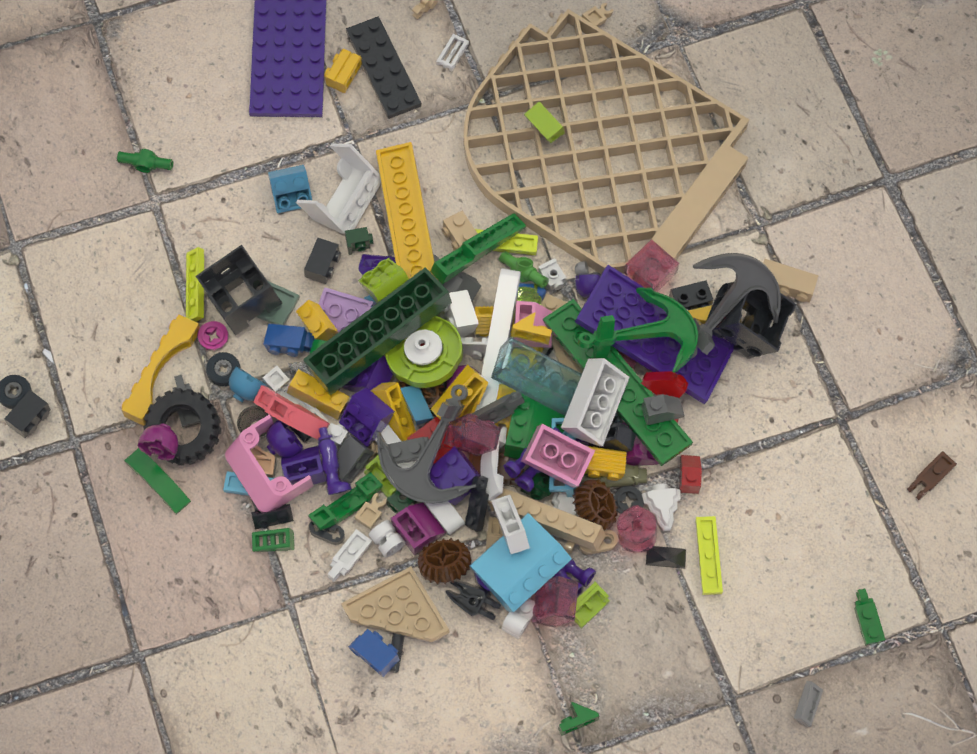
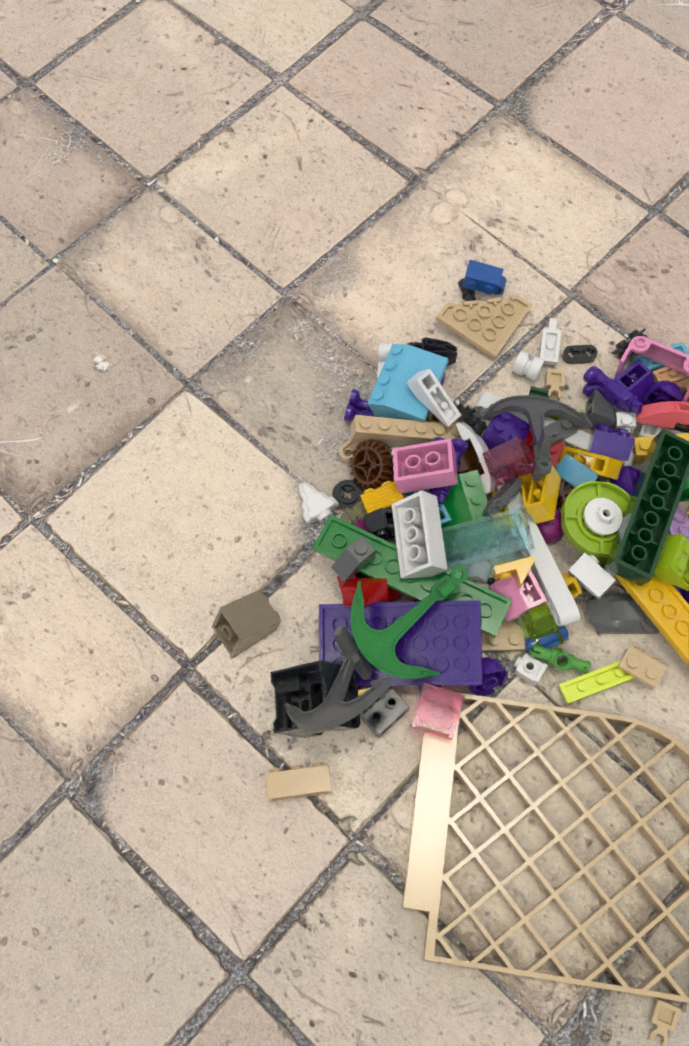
camera: 160 degrees right, 0 degrees up
green slope [252,528,295,552] -> none
green slope [308,472,383,530] -> none
magenta slope [391,502,446,556] -> none
reddish brown gear [418,537,472,585] -> none
green slope [430,213,526,285] -> none
white wing [461,337,488,359] -> none
lime hinge [524,101,565,143] -> none
clear pink brick [533,576,578,627] -> none
green slope [558,702,600,736] -> none
lime hinge [566,581,610,629] -> none
light grey hinge [575,261,589,276] -> none
clear pink brick [617,505,657,553] -> none
black slope [645,545,686,569] -> none
red slope [679,455,702,494] -> none
neon yellow plate [695,516,723,595] -> none
light grey plate [794,681,823,727] -> none
green hinge [854,588,886,646] -> none
reddish brown hinge [907,451,957,500] -> none
none -> dark tan slope [212,590,281,658]

